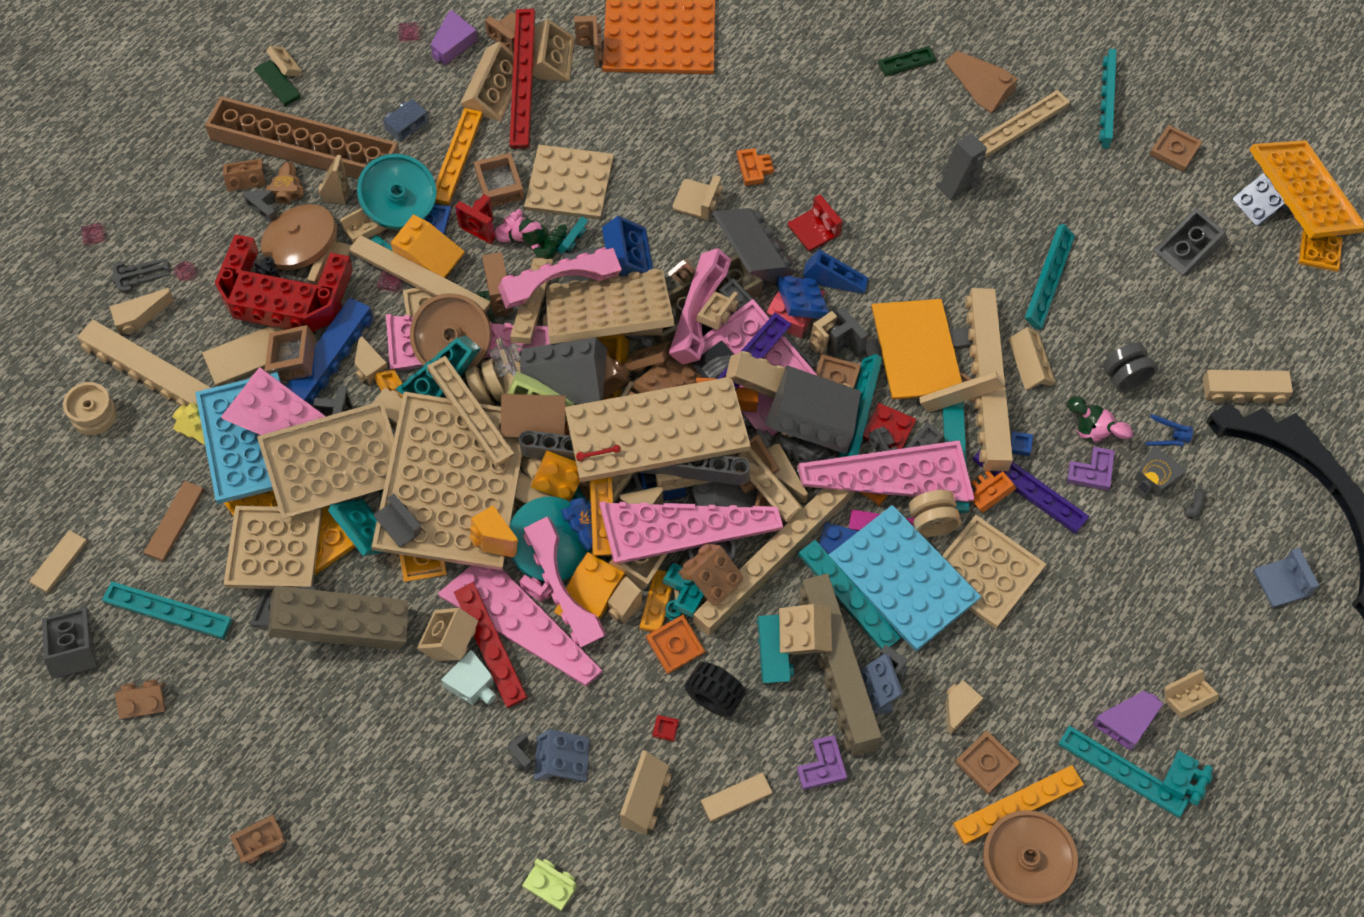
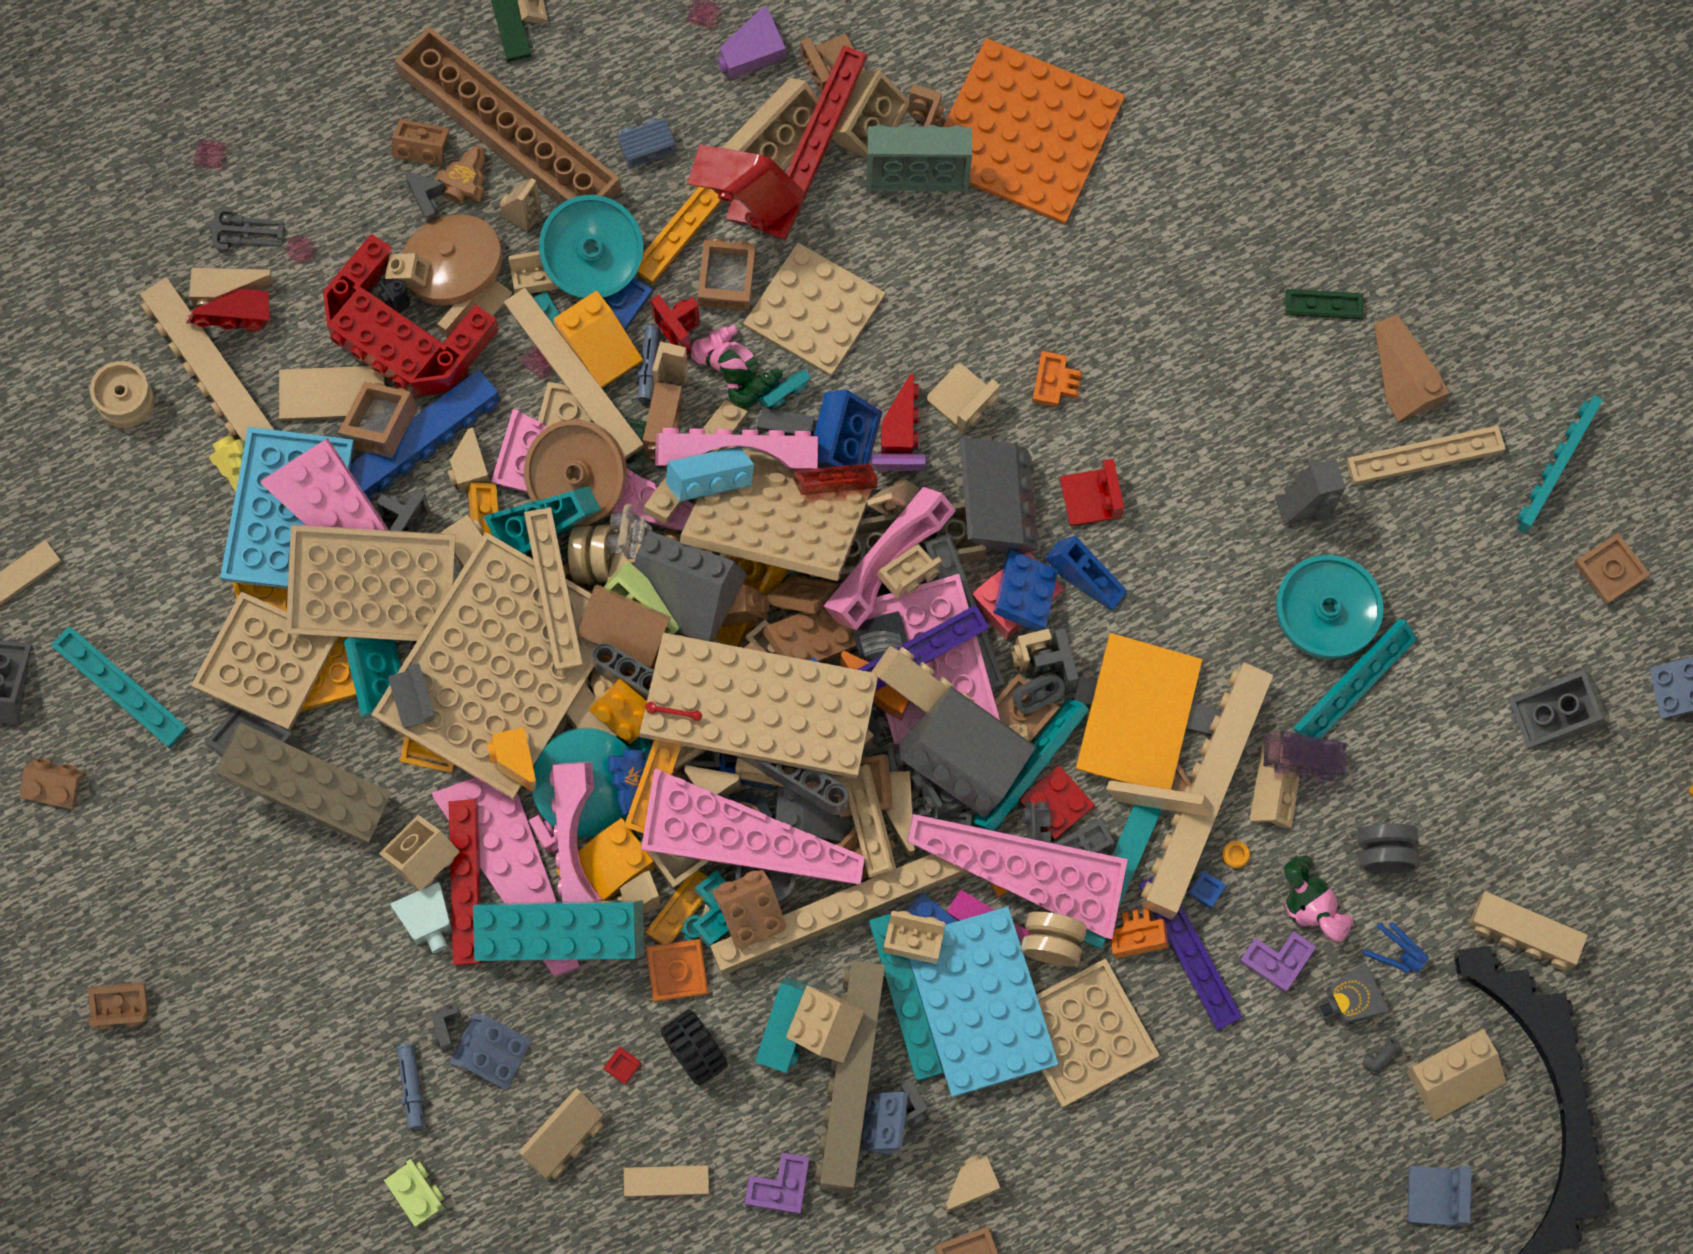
camera: 20 degrees right, 10 degrees up
medium nougat tile [144,481,204,562] -> none
none -> red slope [185,289,270,332]
none -> tan brick [385,253,430,288]
none -> sand blue pin [397,1044,425,1130]
none -> teal brick [473,900,644,961]
none -> sand blue pin [637,325,661,404]
none -> tan panel [652,342,688,387]
none -> medium azure brick [666,446,754,502]
none -> red windscreen [687,144,804,230]
none -> clear red plate [793,464,878,495]
none -> sand green slope [866,125,972,191]
none -> medium lavender slope [871,454,926,471]
none -> red slope [881,374,919,454]
none -> tan bracket [883,911,946,964]
none -> dark grey plate [1012,672,1065,714]
none -> light orange tile [1222,841,1250,869]
none -> clear purple brick [1263,731,1347,782]
none -> teal dish [1275,555,1384,660]
none -> tan slope [1407,1029,1506,1121]

